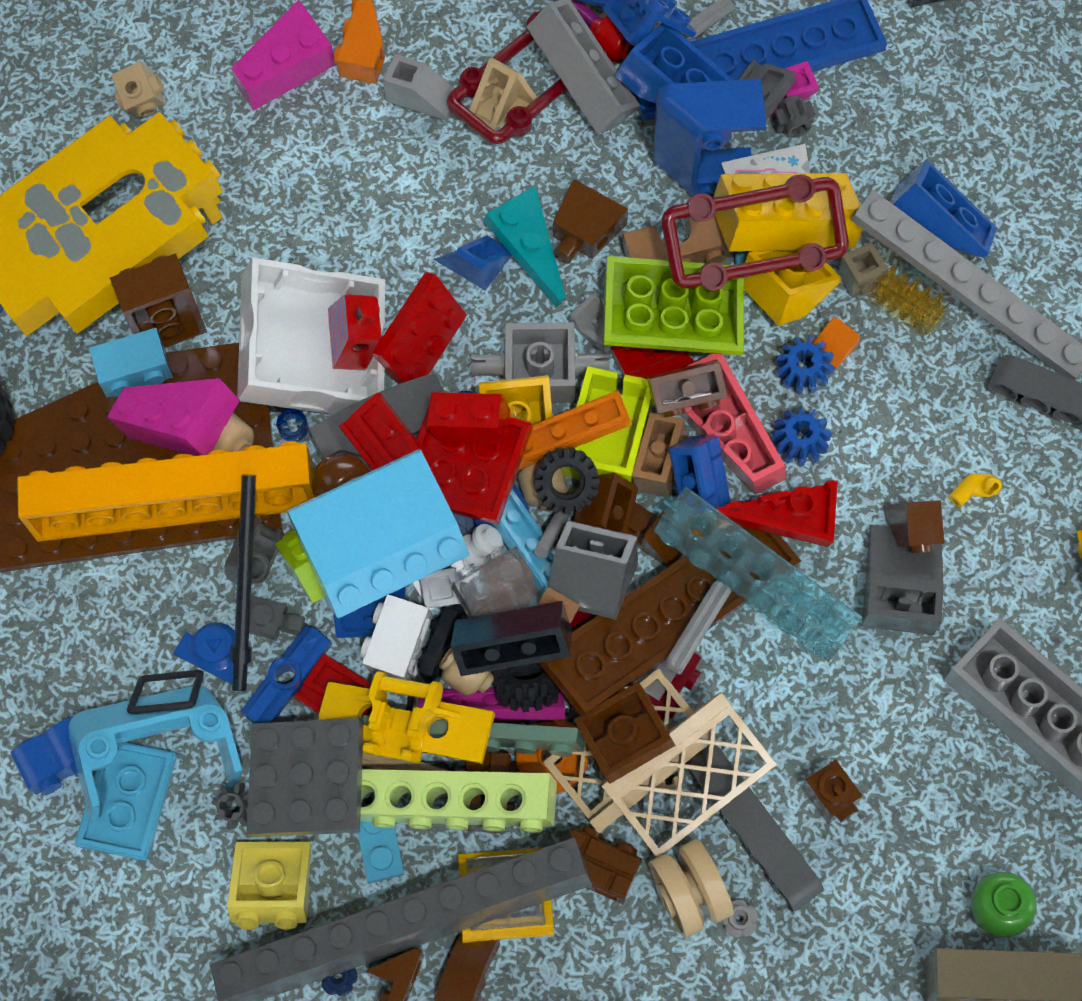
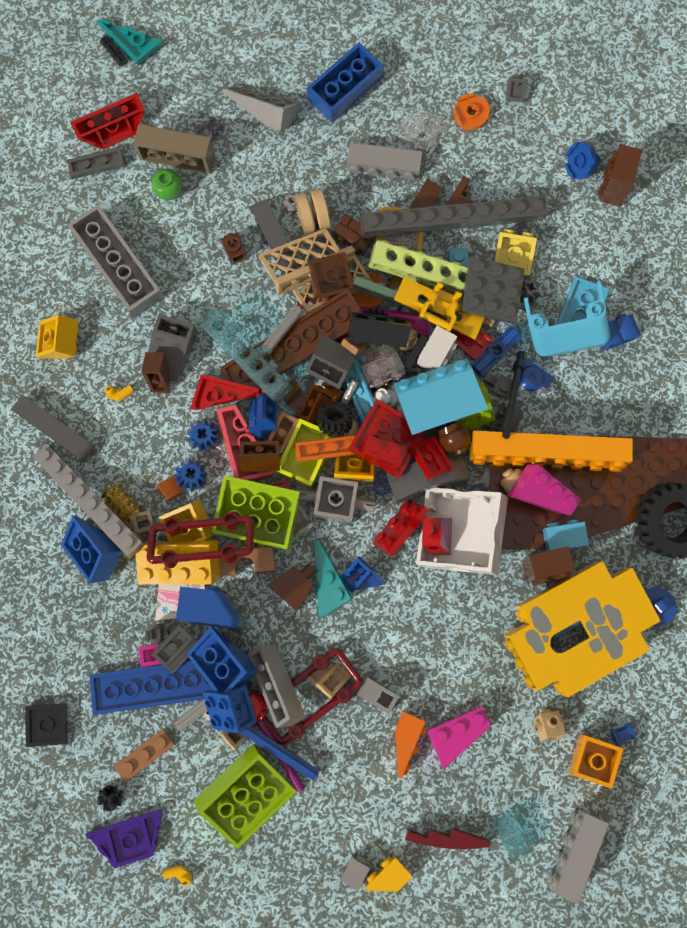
camera: 170 degrees left, 10 degrees up
black piece [127,670,204,714] -> none
none -> light orange brick [568,734,623,789]
none -> blue bush [609,722,636,746]

